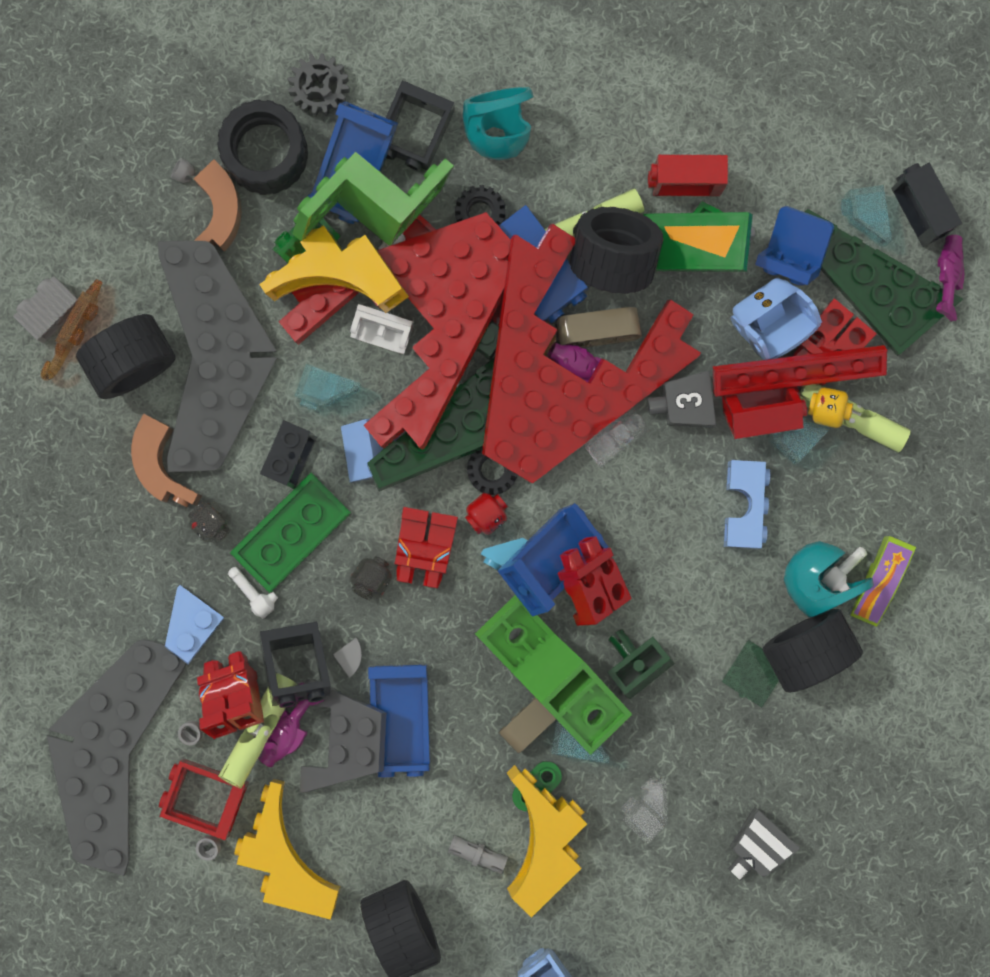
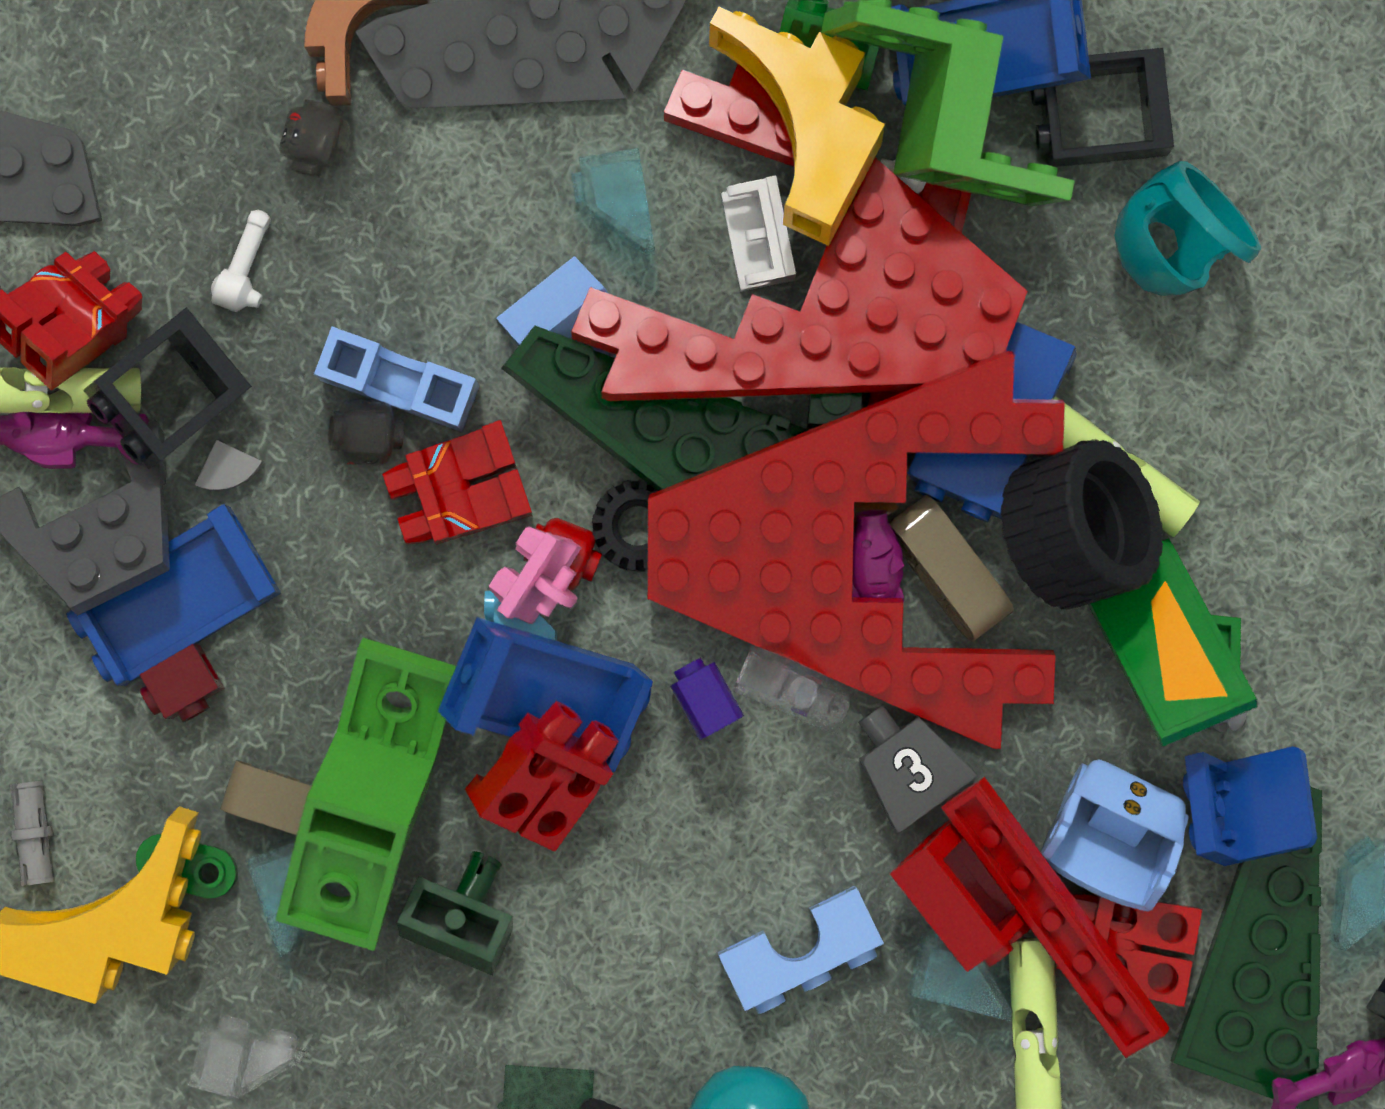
camera: 60 degrees right, 0 degrees up
light blue wing [165,585,224,665] -> none
green tile [230,473,351,593] -> none
black window [260,420,317,489] -> none
black tyre [455,185,506,226] -> none
red window [648,154,728,196] -> none
yellow head [808,388,853,428] -> none
none -> dark red brick [139,644,225,723]
none -> light blue arch [314,327,480,432]
none -> bright pink hips [489,527,582,624]
none -> dark purple brick [670,658,744,740]

